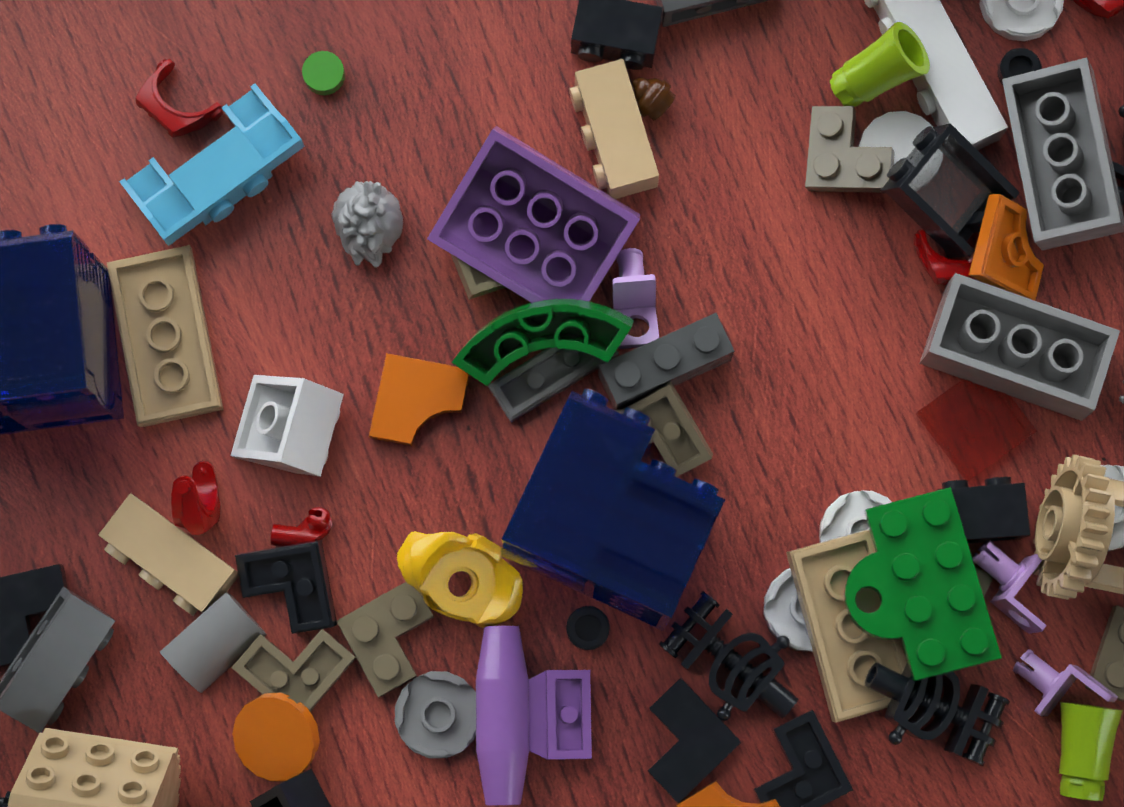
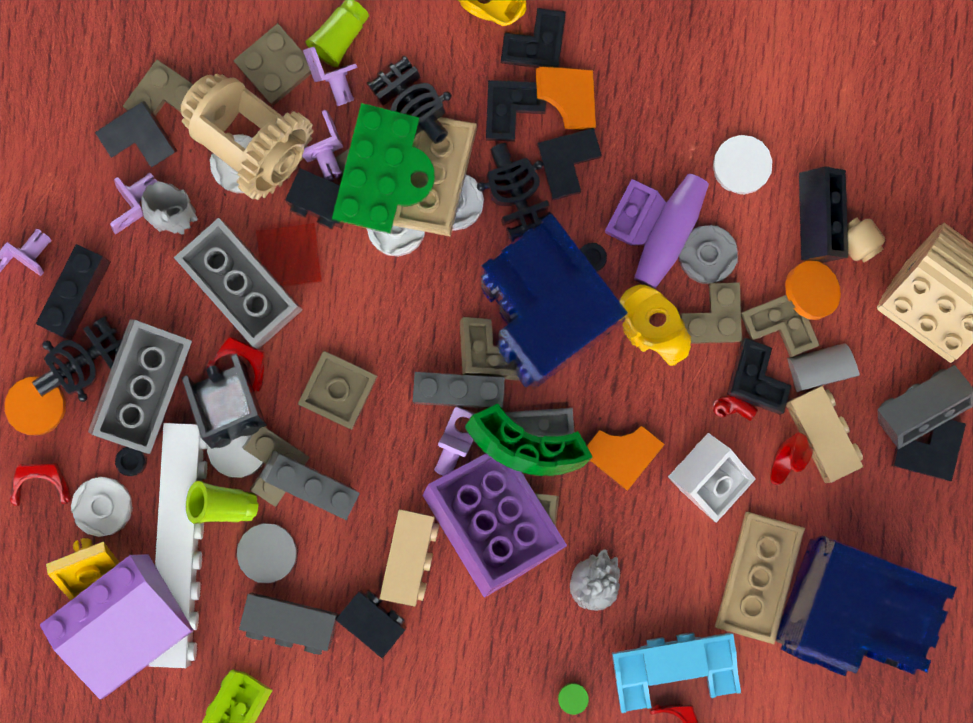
camera: 150 degrees left, 5 degrees up
reddish brown plate [632,78,676,121] -> none
orange tile [969,194,1044,301] -> none
none -> light grey tile [237,523,297,583]
none -> dark grey brick [260,450,360,520]
none -> dark tan plate [298,351,378,430]

